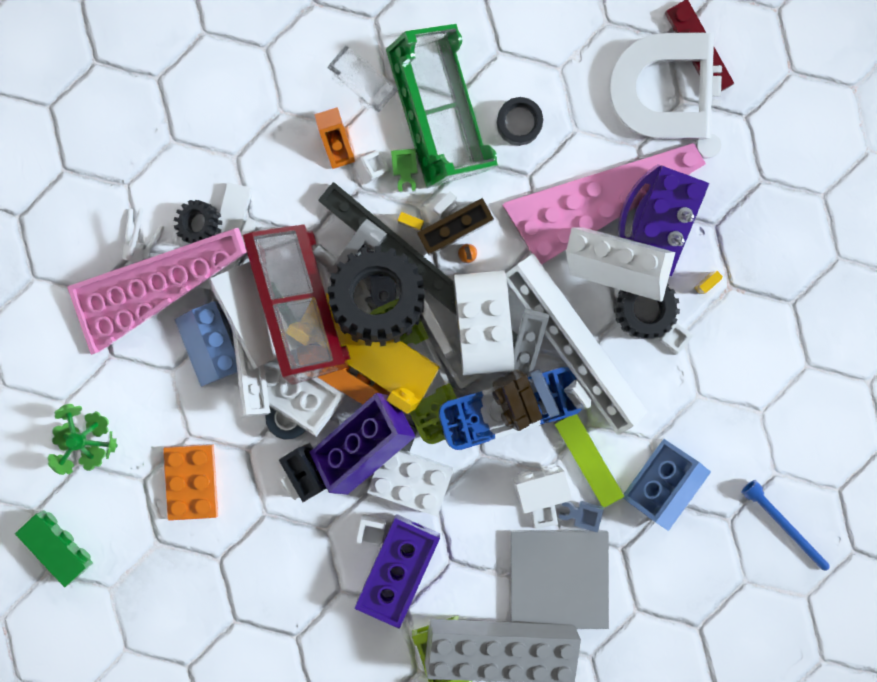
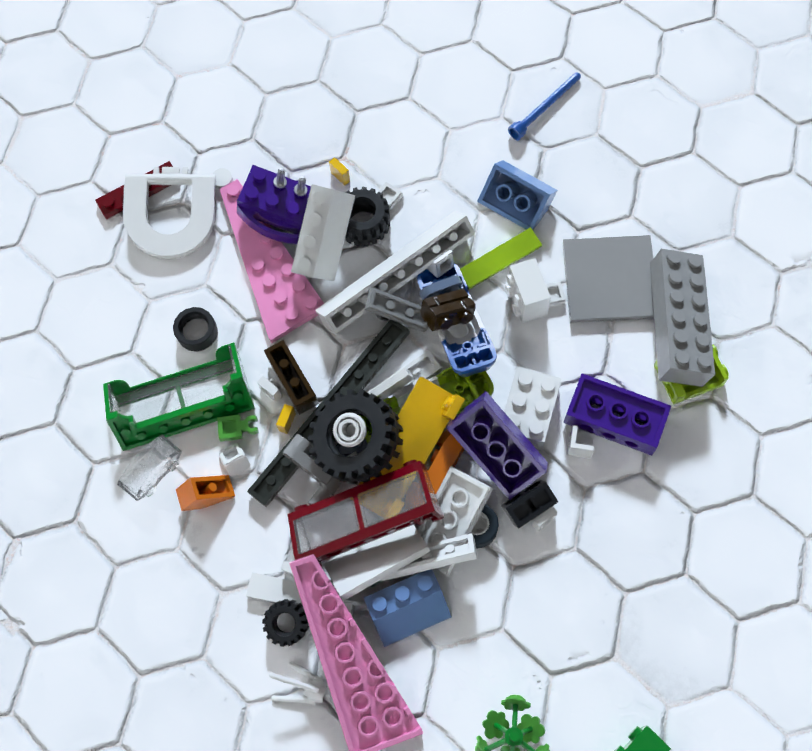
camera: 85 degrees left, 20 degrees down
orange plate [163,444,218,521] -> none
white brick [453,270,514,375] -> none
orange hinge [458,243,477,263] -> none
sand blue plate [559,501,604,533] -> none
none -> white brick [333,413,367,447]

